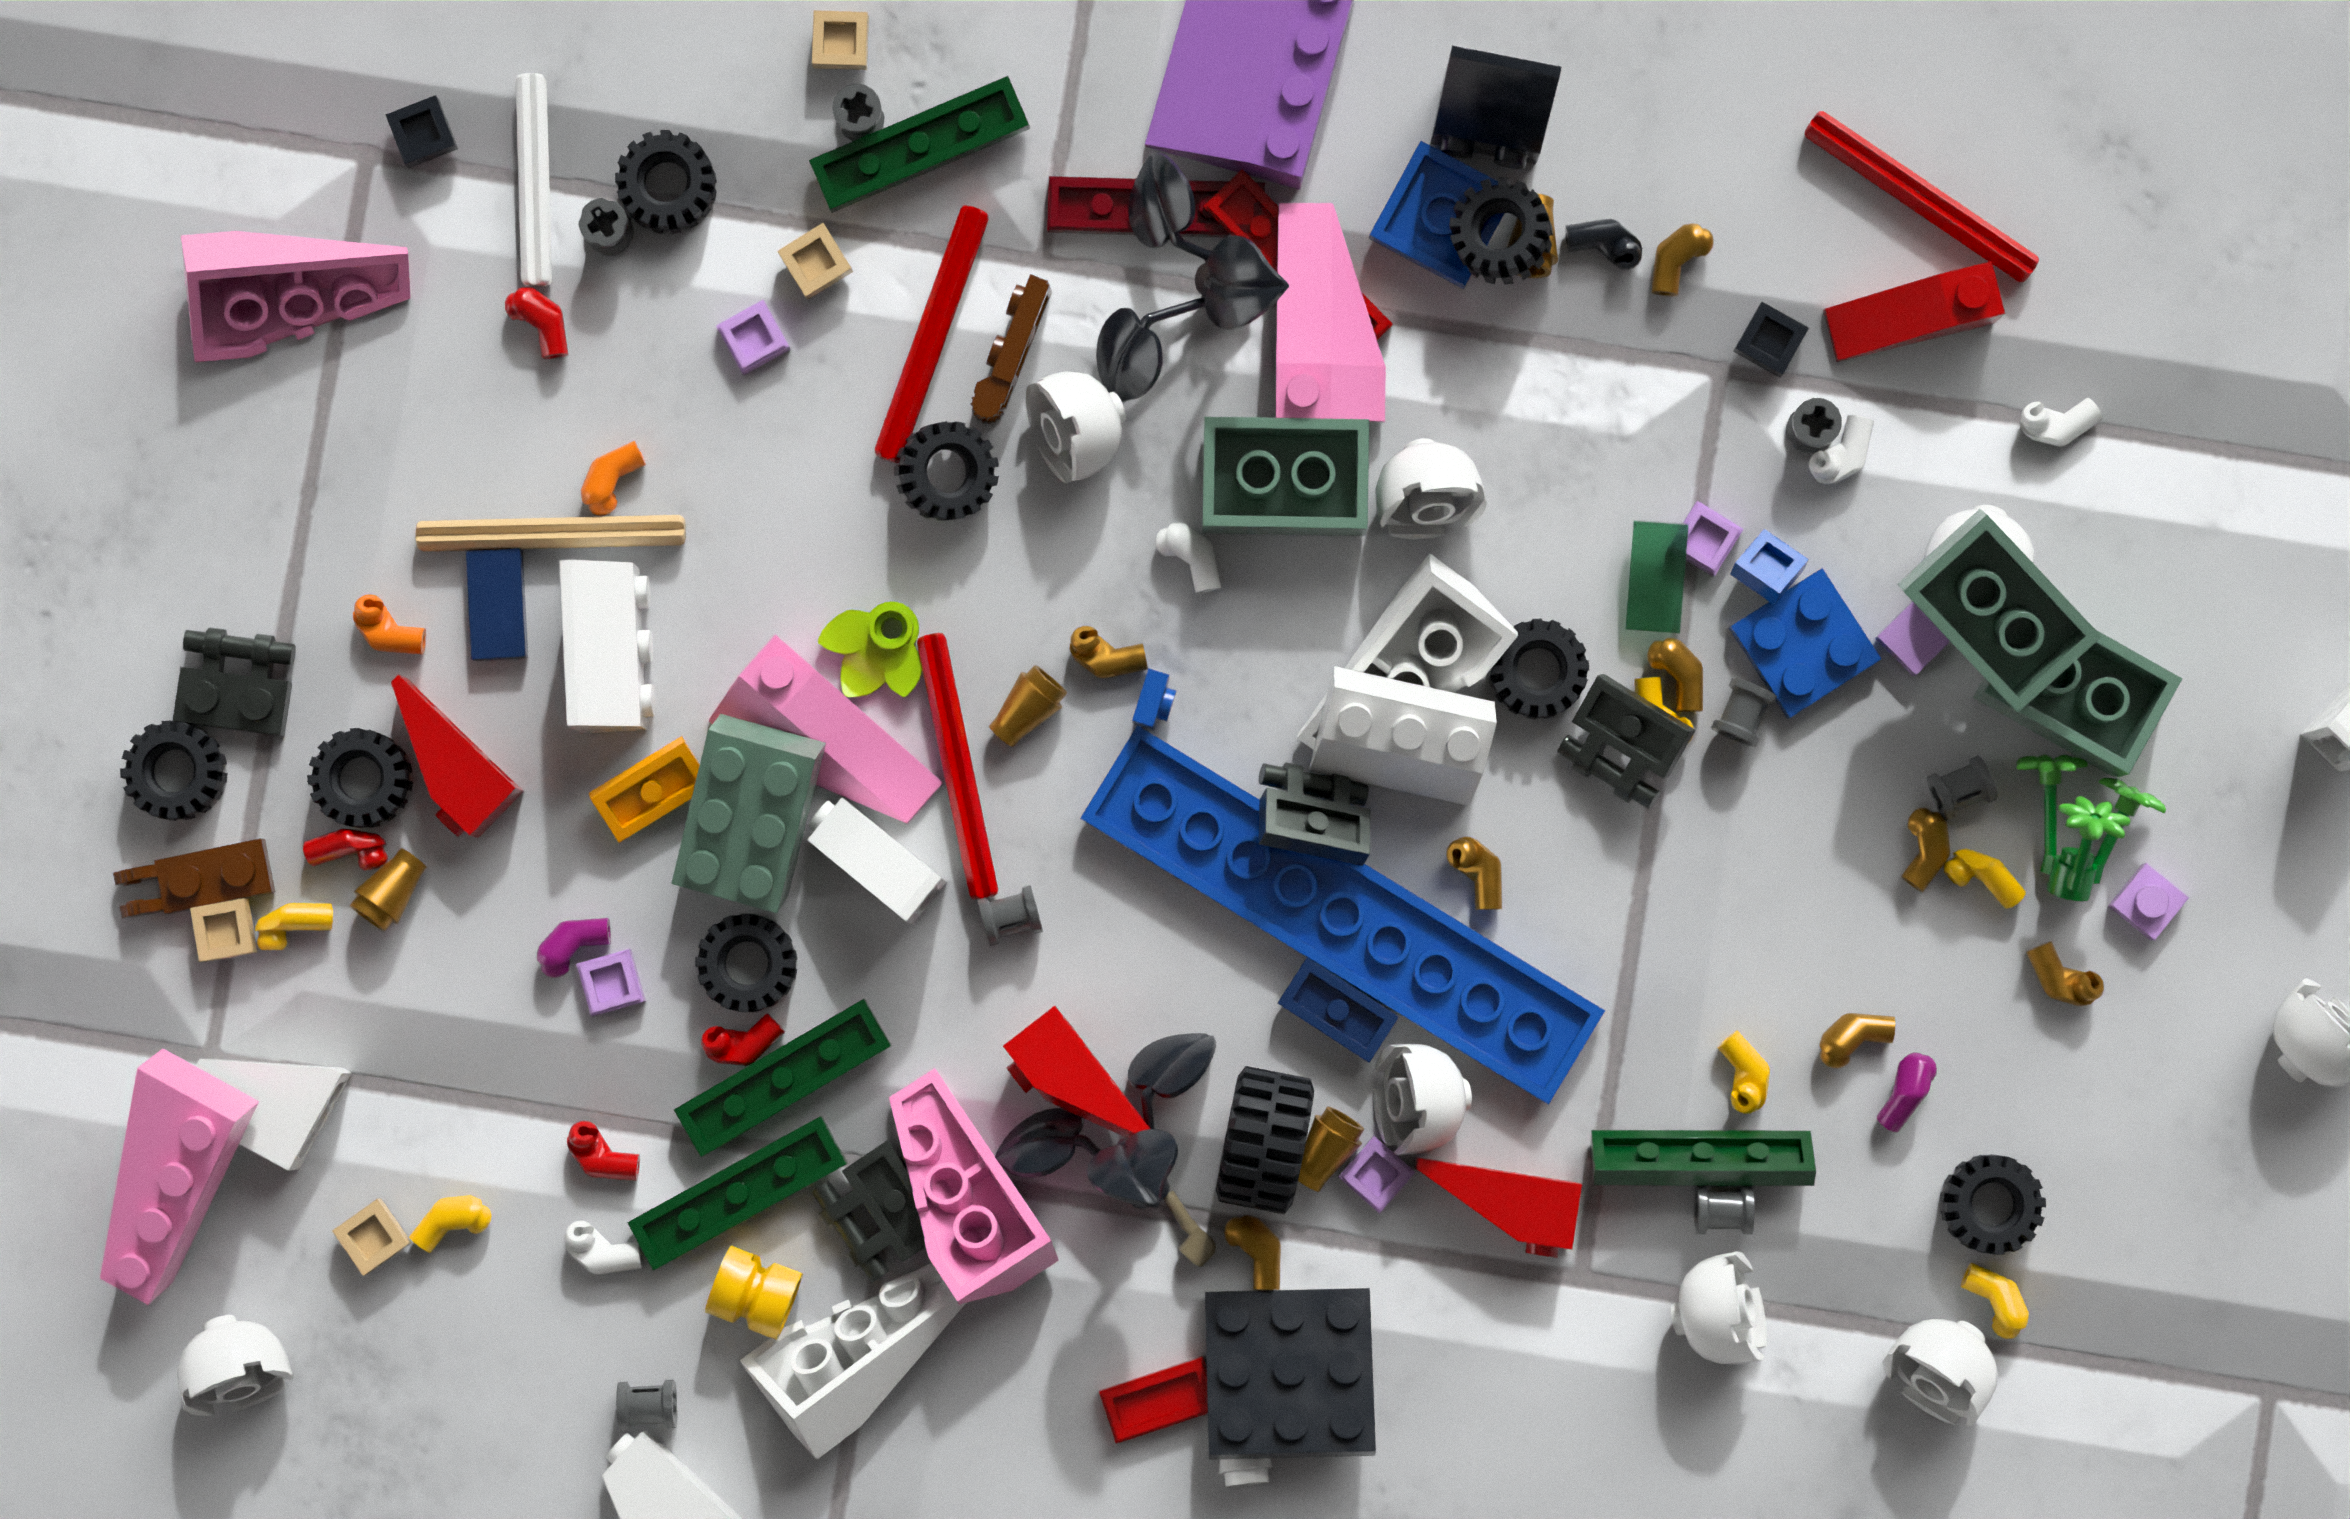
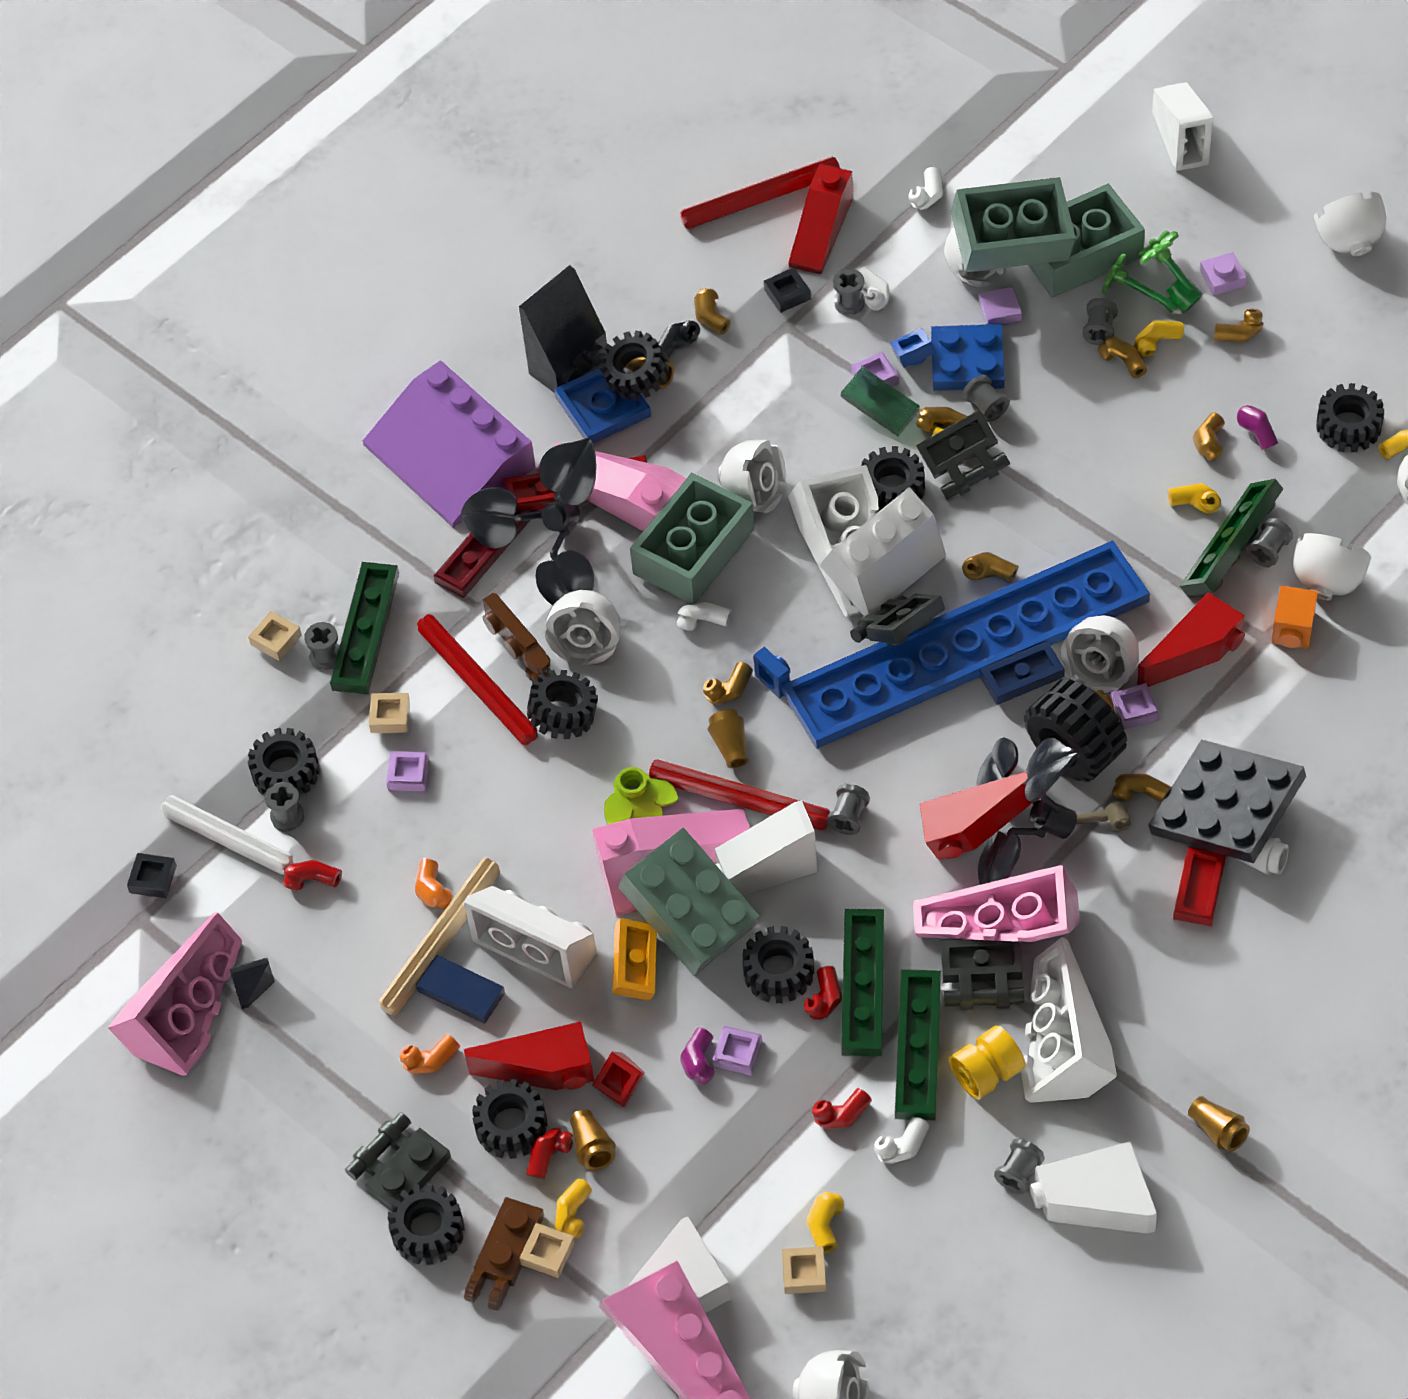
camera: 55 degrees left, 30 degrees down
none -> black slope [229,958,275,1009]
none -> red slope [592,1051,645,1107]
none -> orange brick [1271,585,1318,649]

